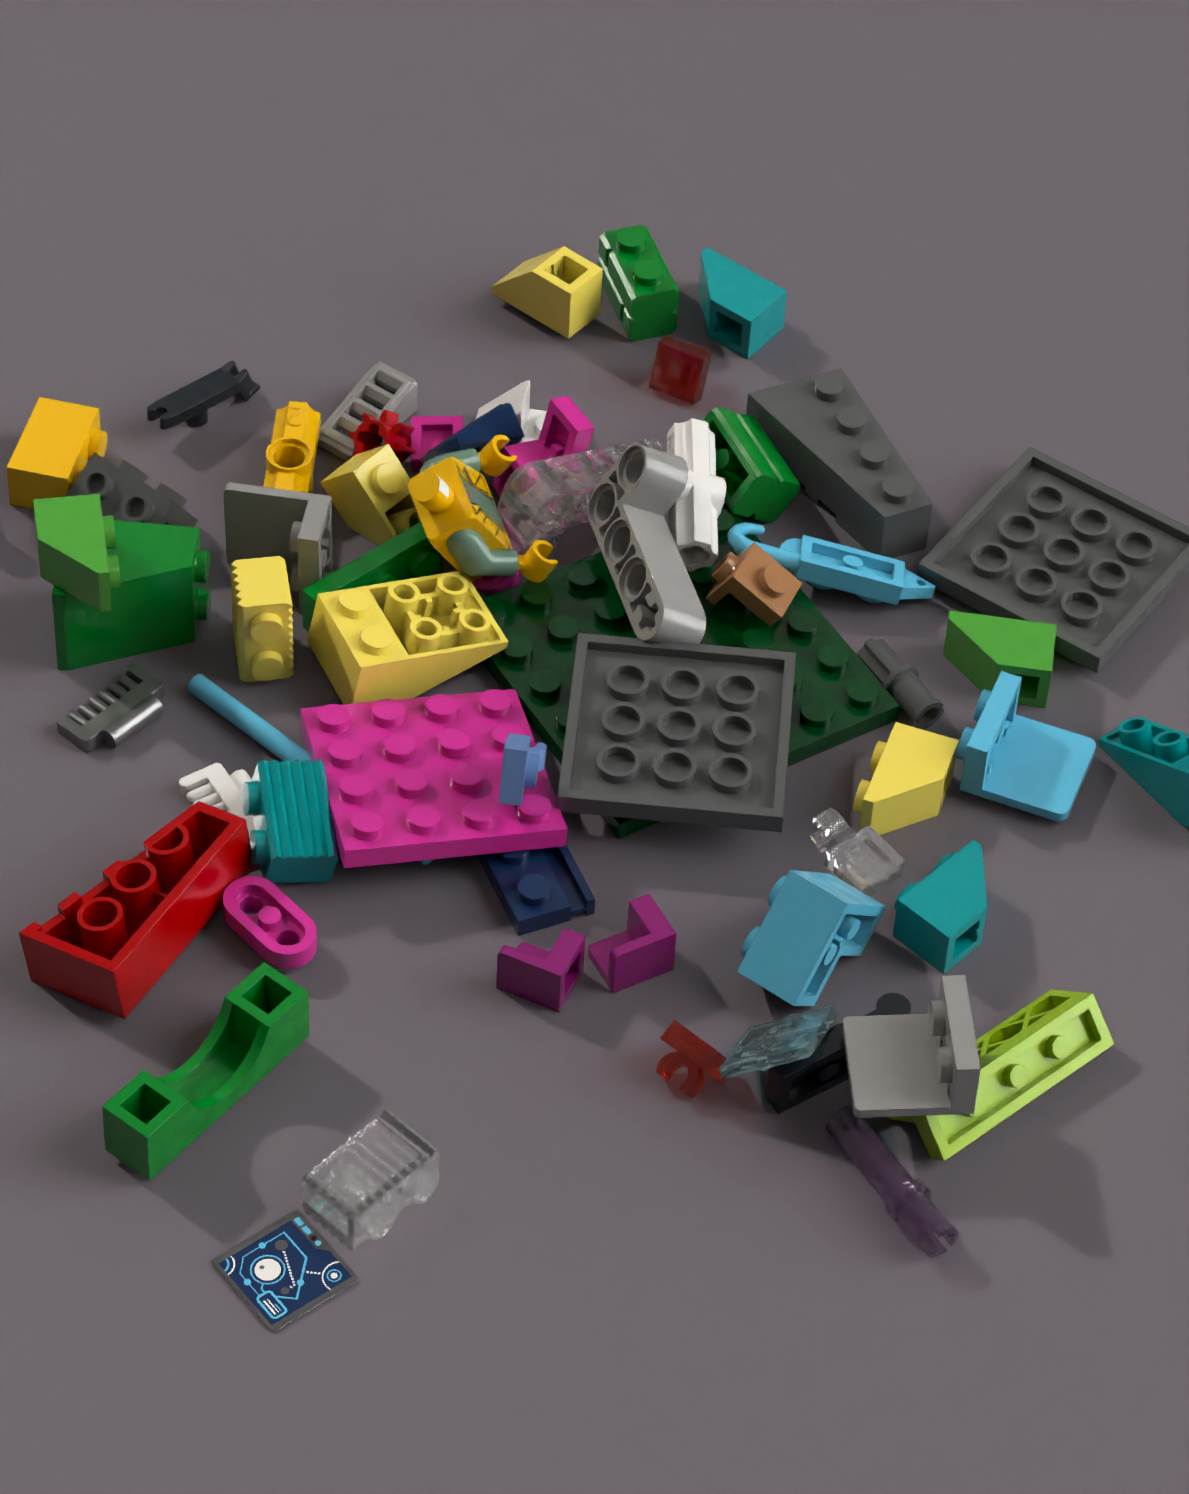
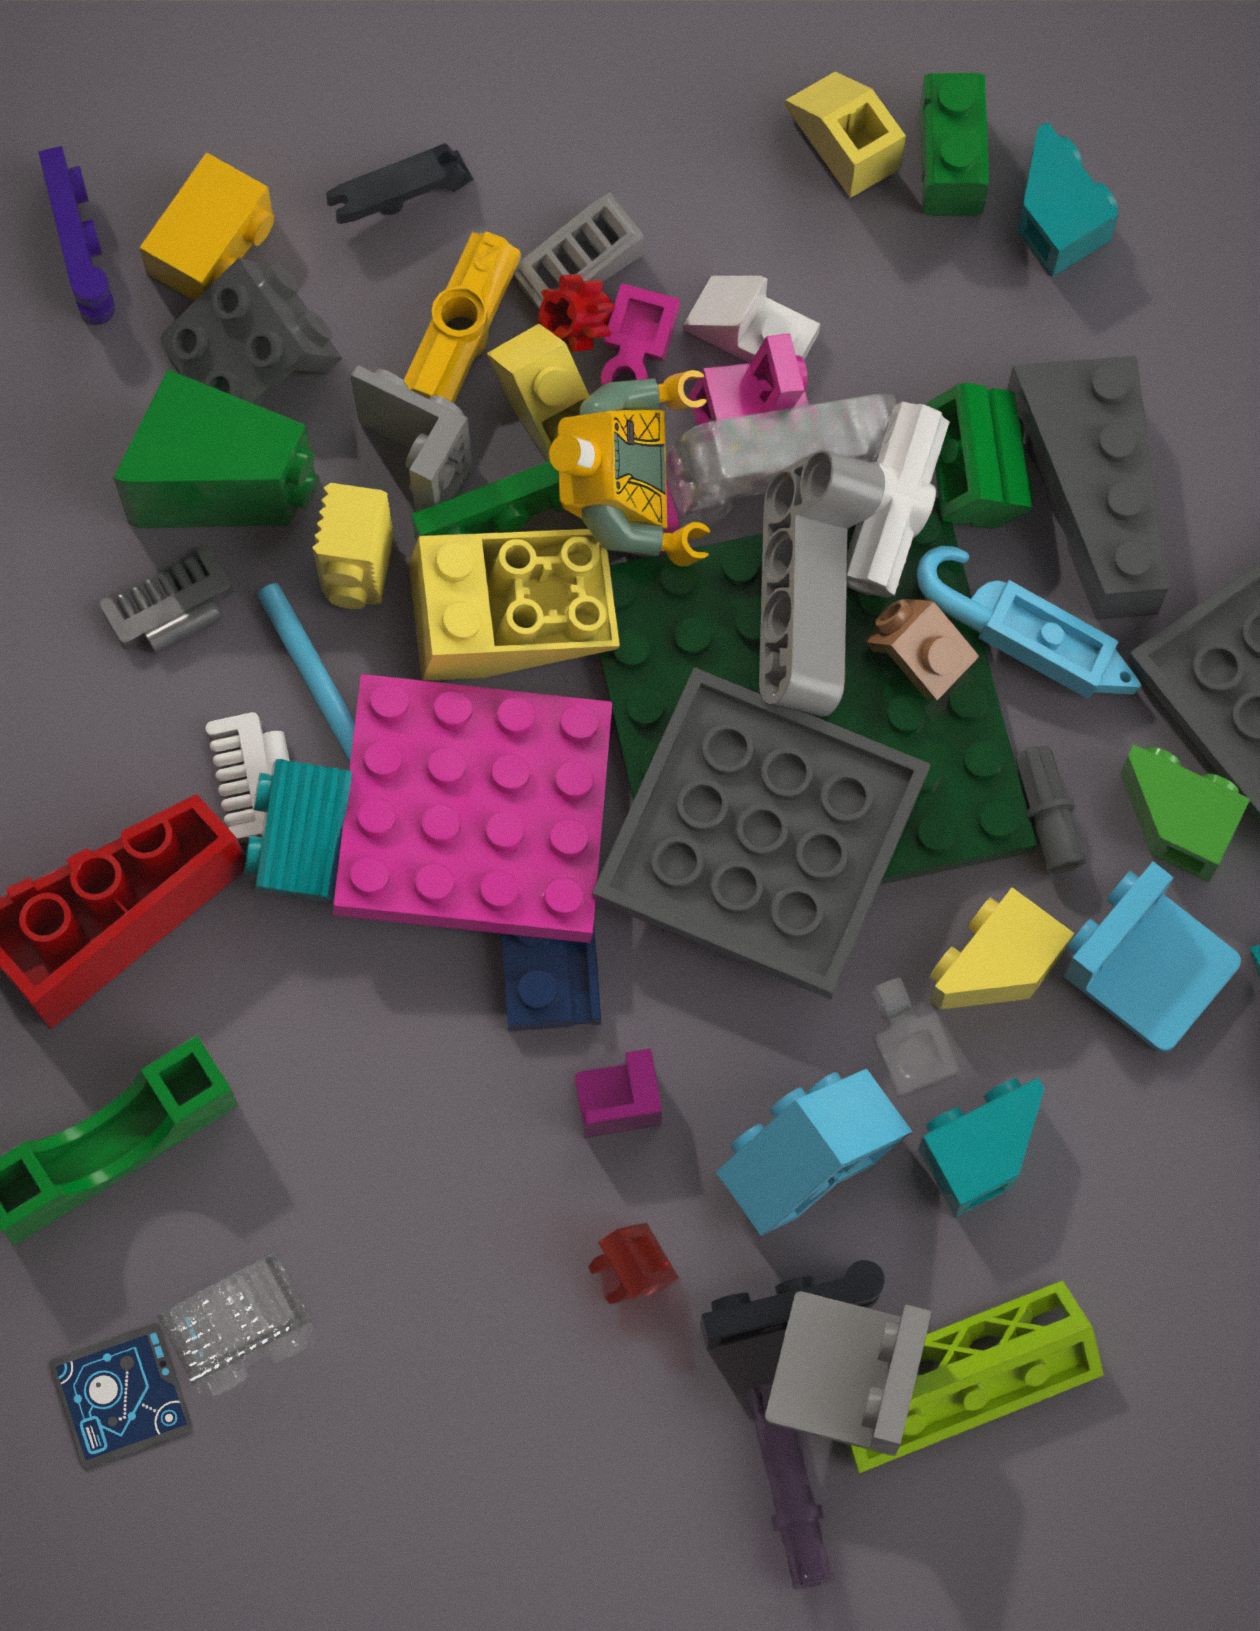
camera: 20 degrees right, 25 degrees up
bright green slope [33,494,121,612] -> none
dark pink plate [222,876,317,969] -> none
dark blue slope [420,403,525,464] -> none
magenta panel [496,928,586,1012] -> none
medium blue plate [498,733,547,806] -> none
clear red tile [648,336,712,405] -> none
clear light blue piece [718,1005,838,1080] -> none

